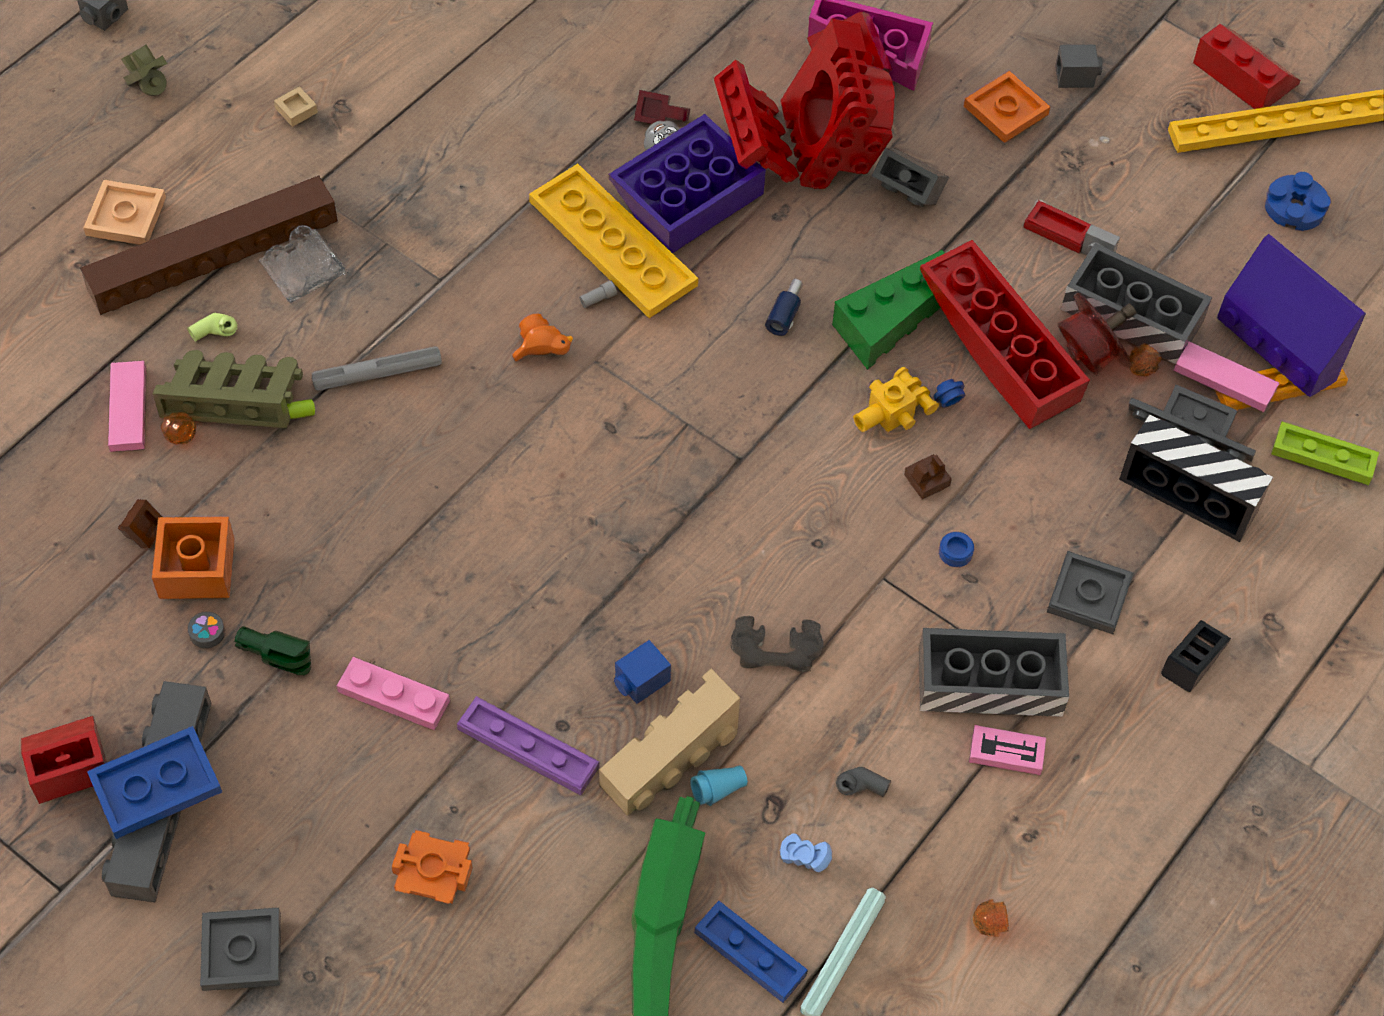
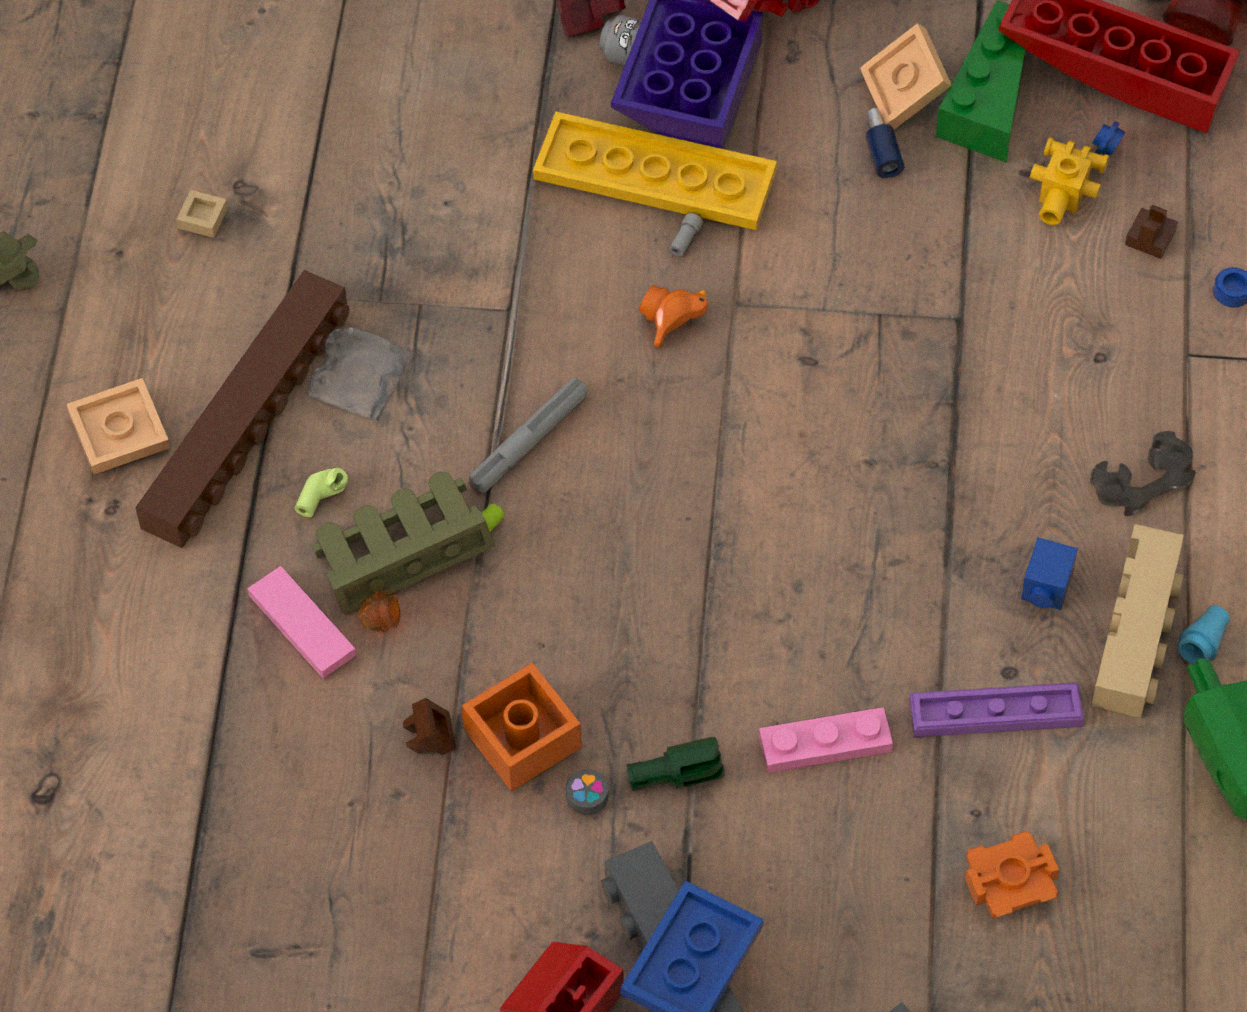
camera: 30 degrees left, 0 degrees up
none -> light nougat plate [860,23,952,130]

